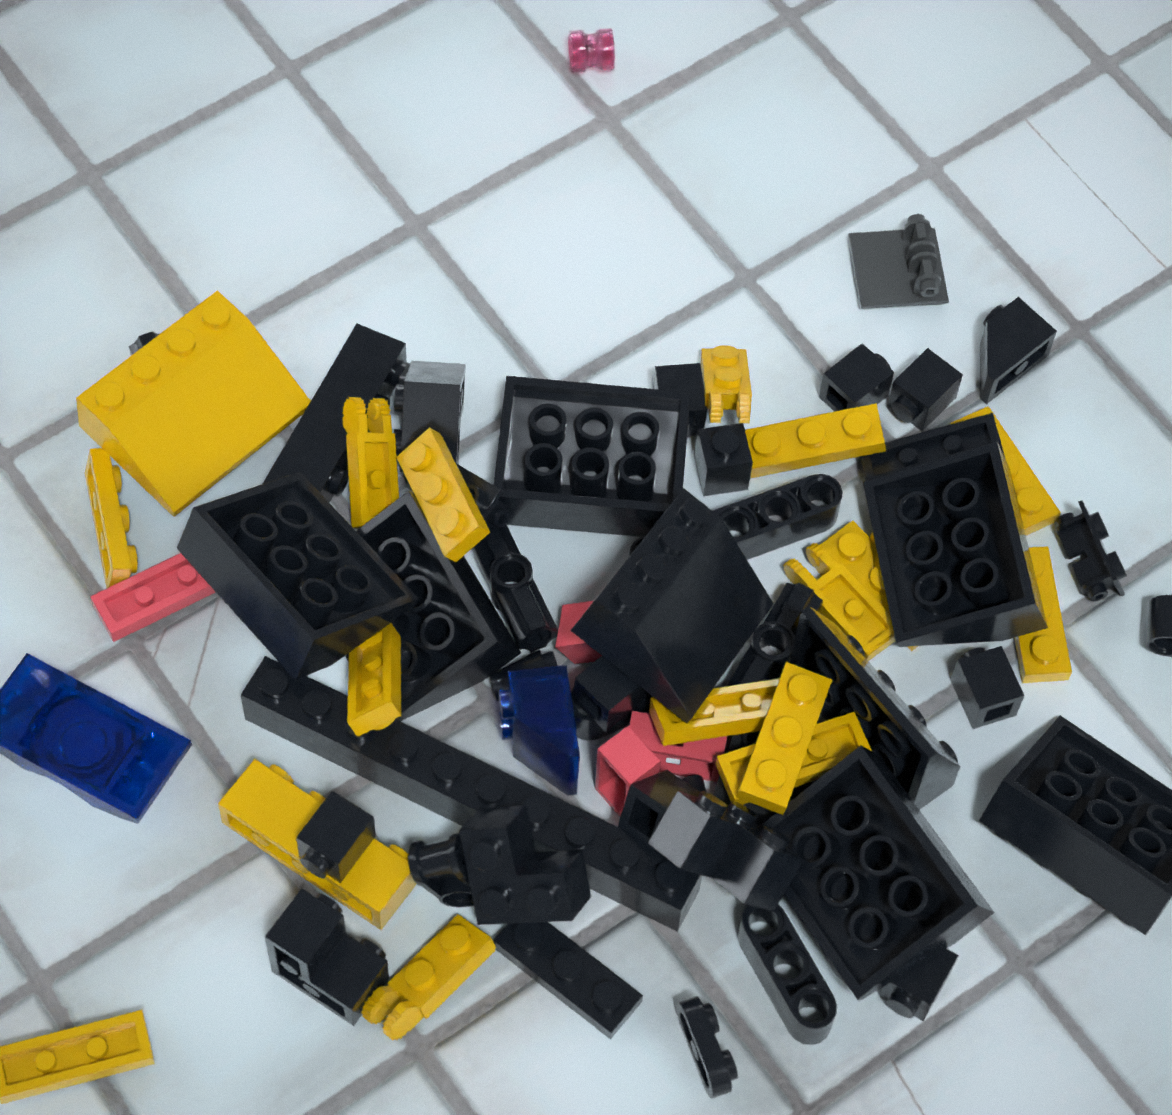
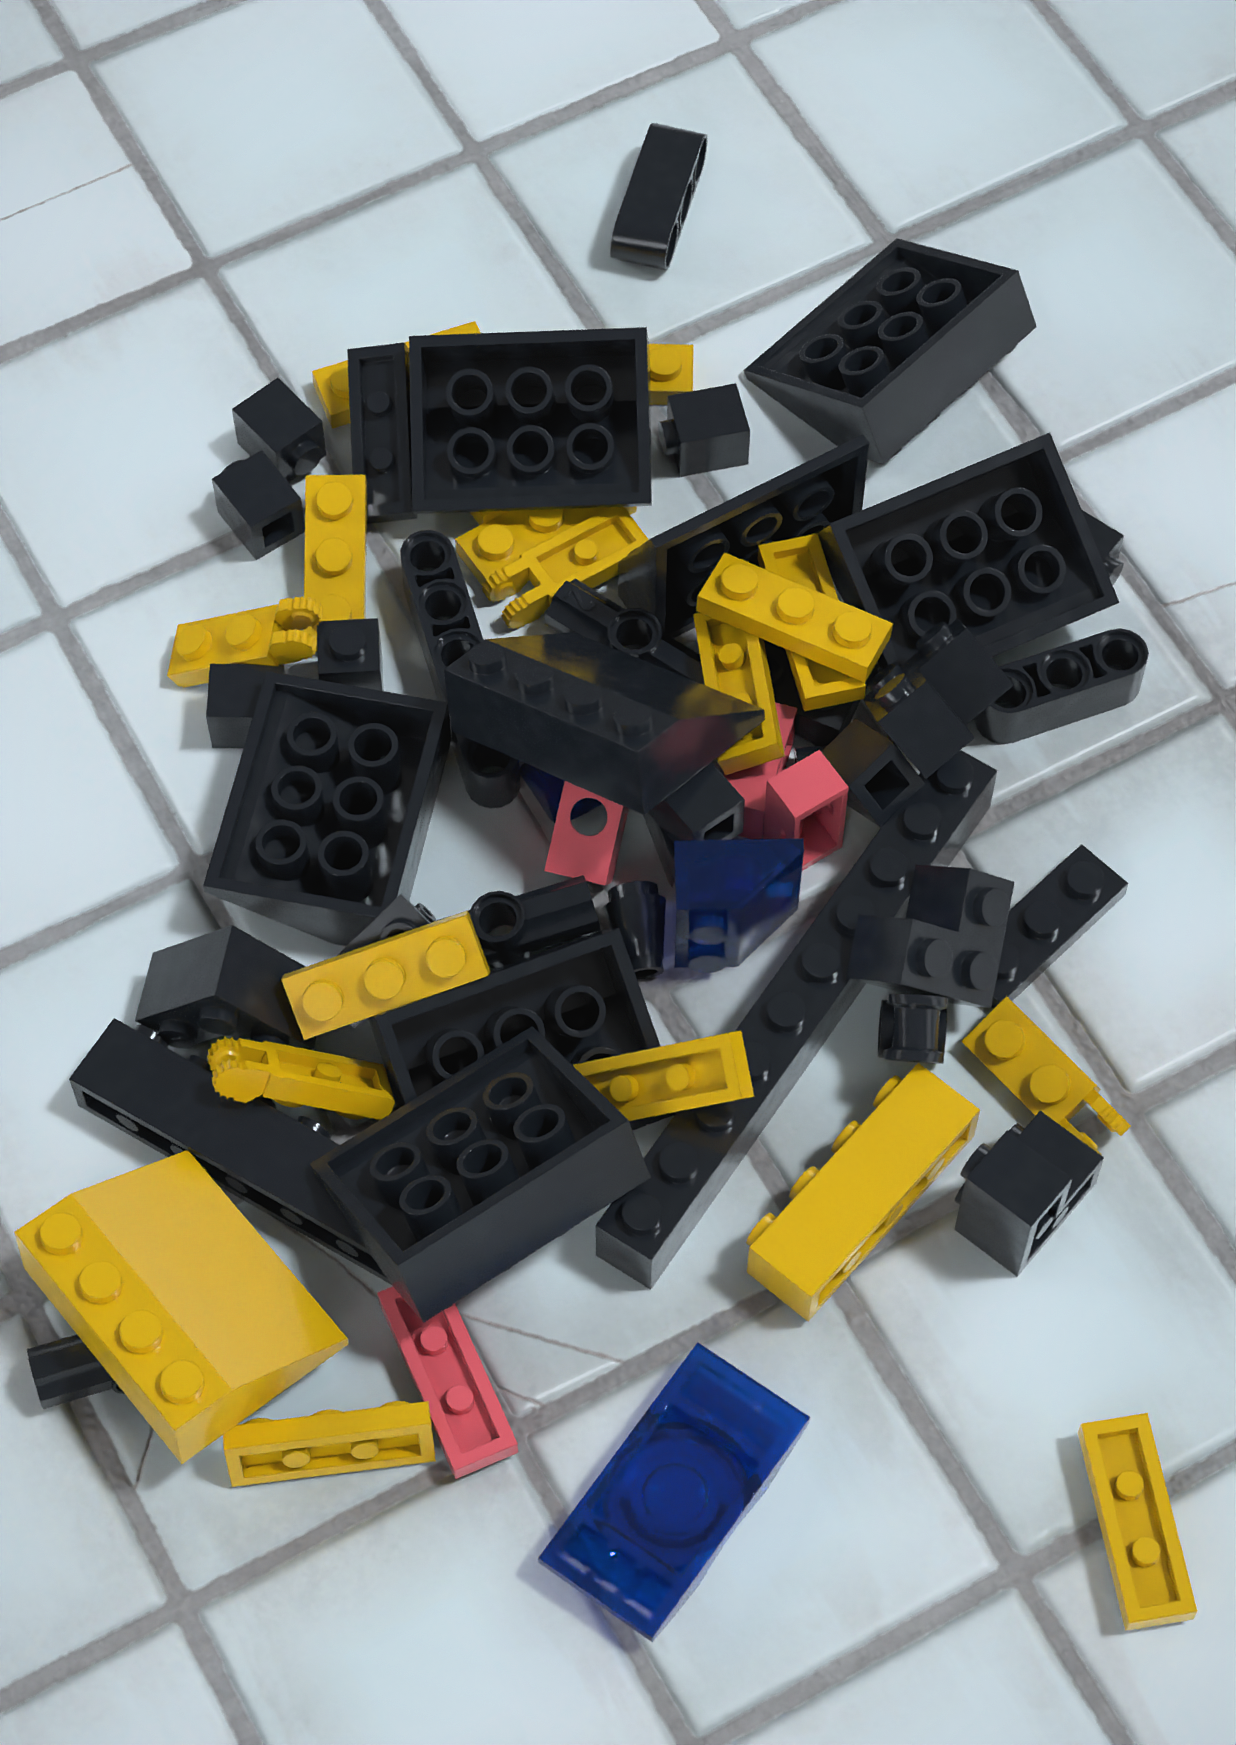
camera: 80 degrees left, 0 degrees up
black brick [296,790,376,883] -> none
black plate [676,996,738,1099] -> none
dark grey hinge [848,214,949,309] -> none
black slope [980,296,1057,404] -> none
black hinge [1055,500,1127,601] -> none

